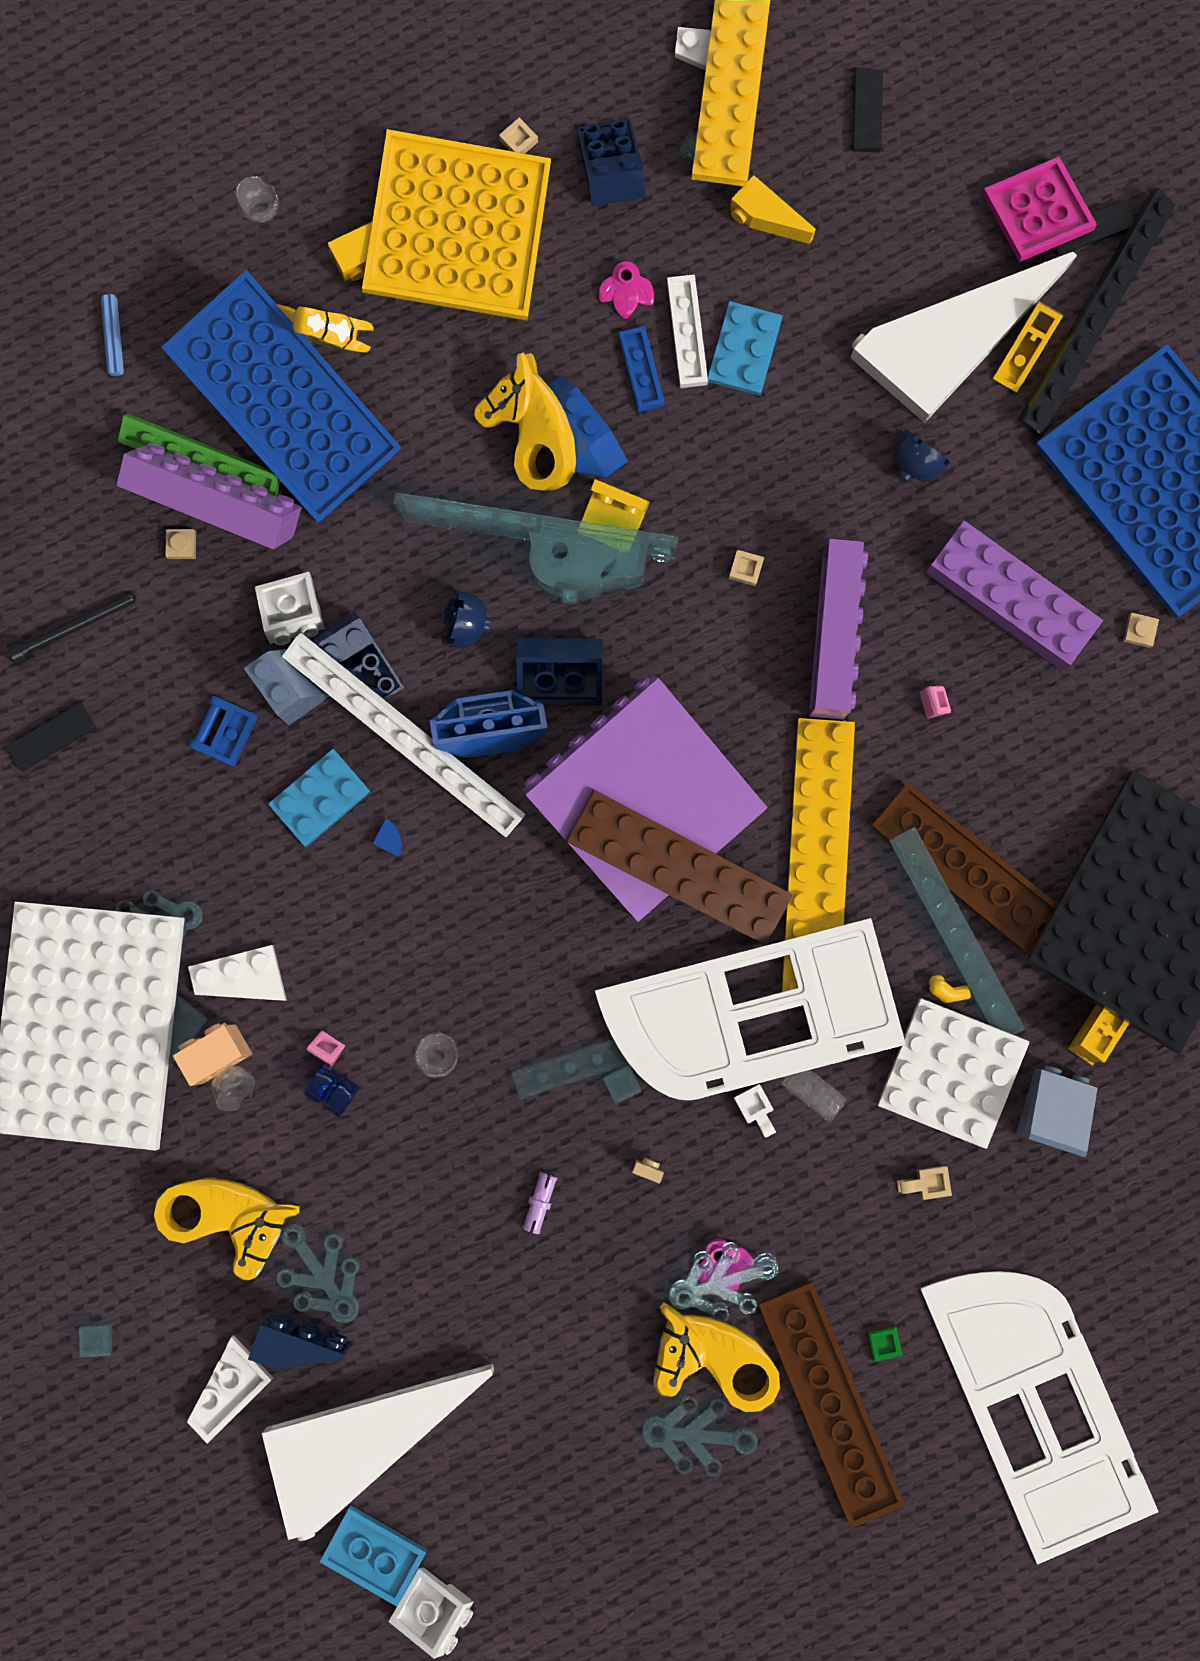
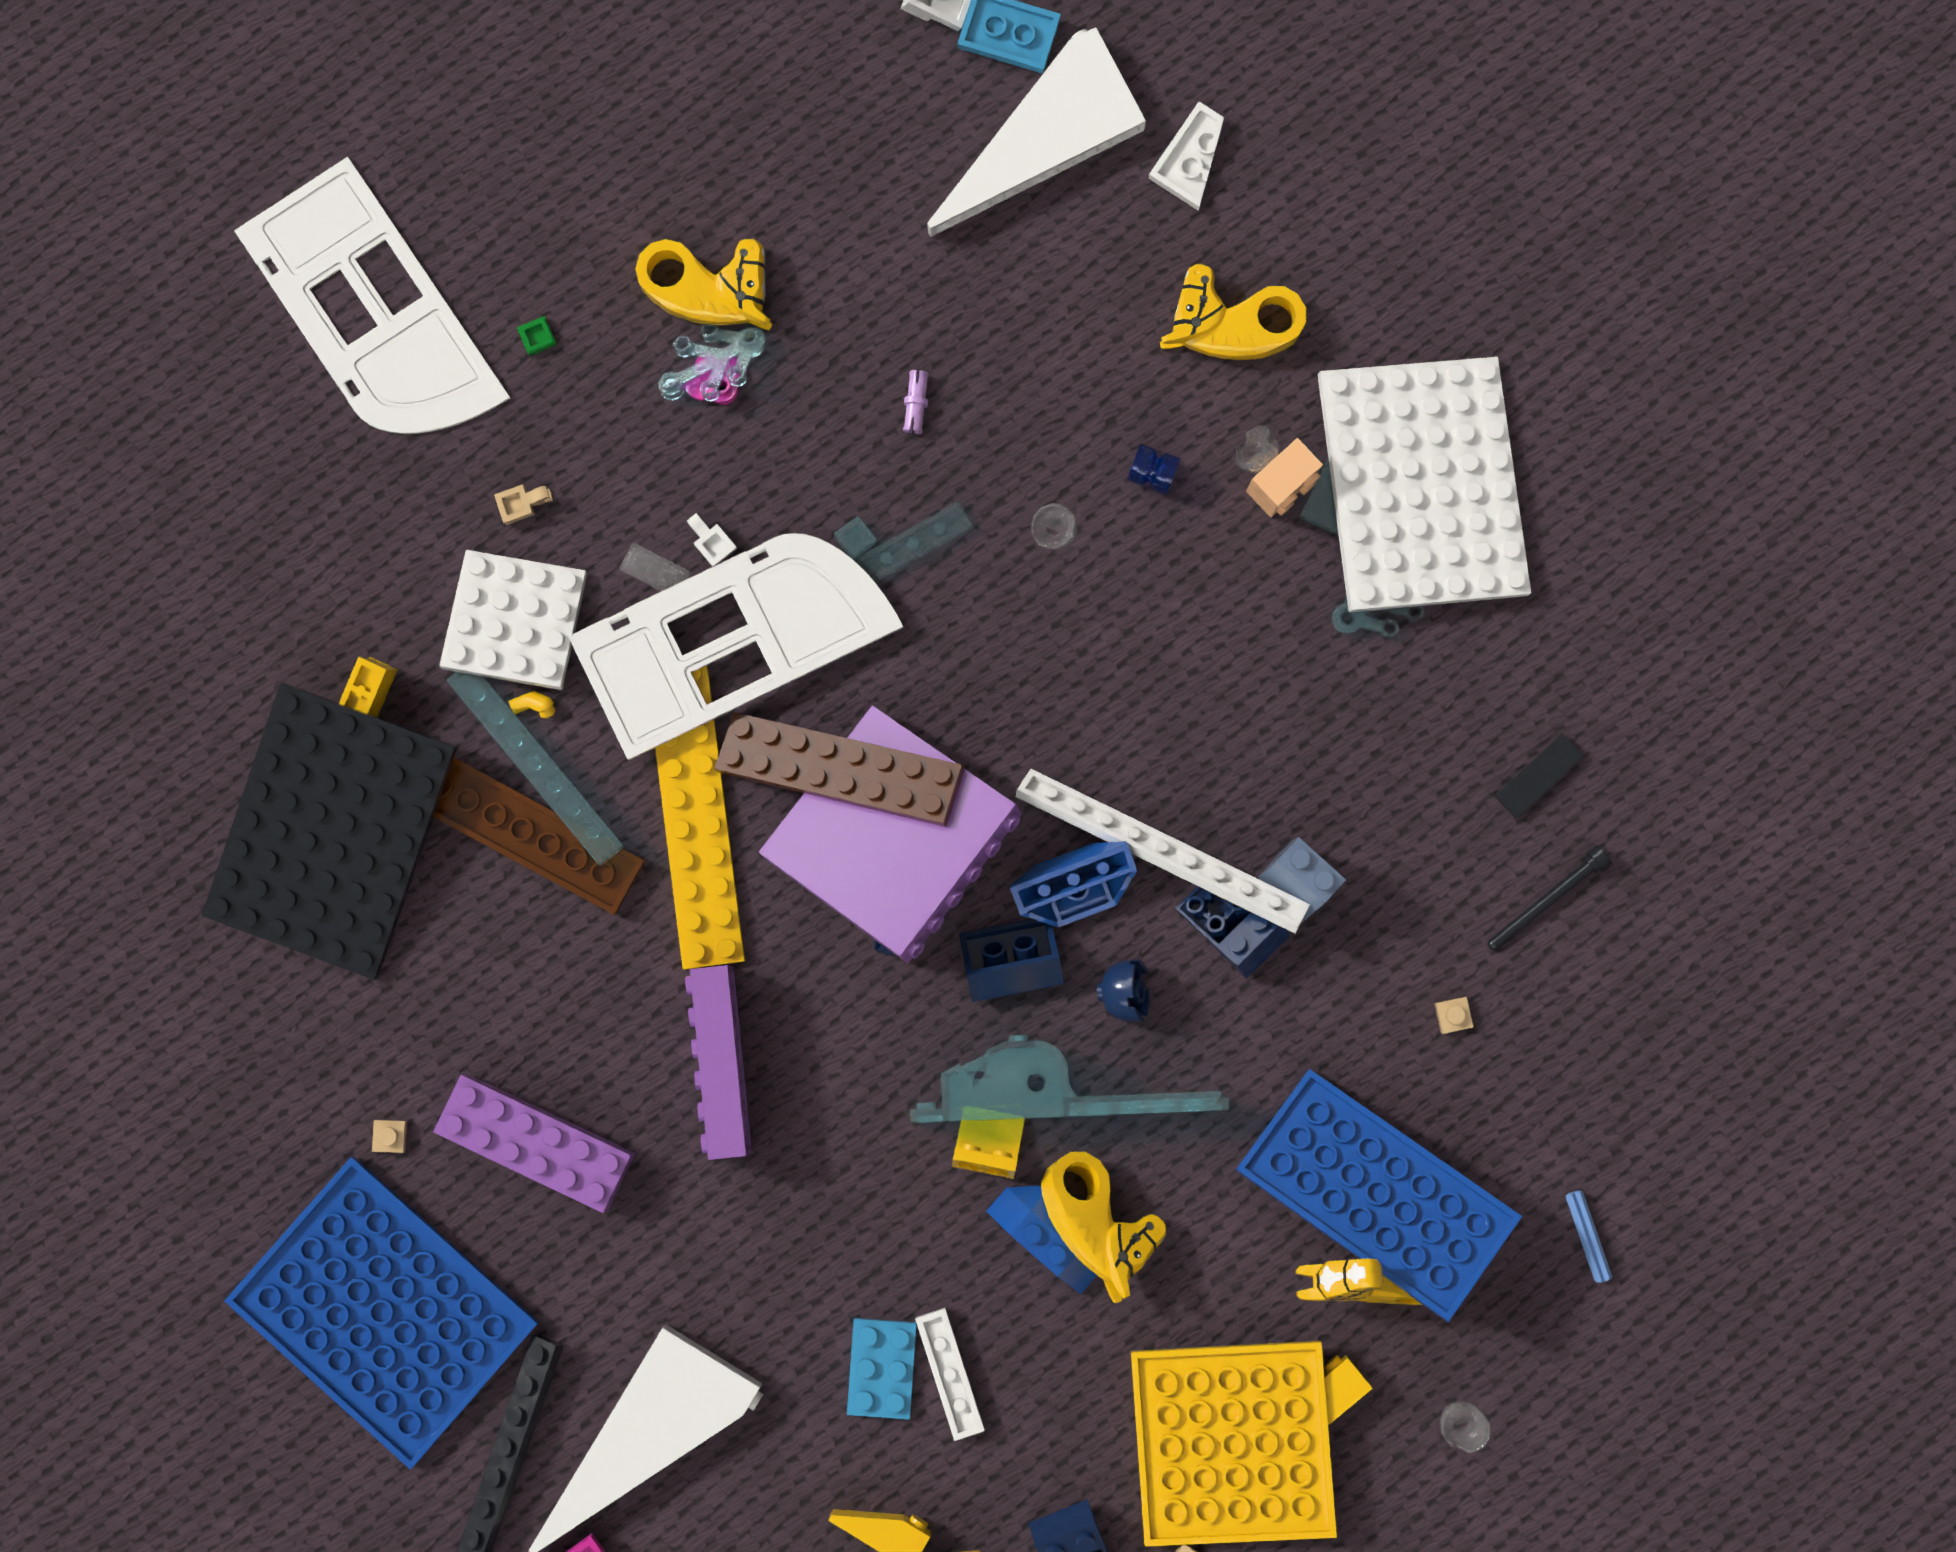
camera: 170 degrees right, 0 degrees up
clear light blue plate [79,1324,112,1357] -> none
medium lavender brick [116,443,302,549] -> none
bright green plate [118,414,280,496] -> none
blue plate [188,695,258,767] -> none
white wing [188,945,287,1001] -> none
dark blue slope [248,1313,353,1370] -> none
white plate [255,572,325,645] -> none
dark azure plate [269,749,371,847] -> none
clear light blue plant [277,1223,360,1323] -> none
bright pink slope [307,1030,345,1067] -> none
blue tile [373,819,402,857] -> none
dark pink plate [599,261,654,319] -> none
blue tile [618,326,665,413] -> none
tan plate [632,1157,664,1184] -> none
clear light blue plant [643,1395,758,1477] -> none
tan plate [729,550,764,586] -> none
reddish brown plate [758,1281,906,1529] -> none
dark blue cylinder [893,429,950,482] -> none
bright pink slope [919,686,951,719] -> none
yellow slope [993,301,1063,392] -> none
slope [1015,1065,1098,1158] -> none

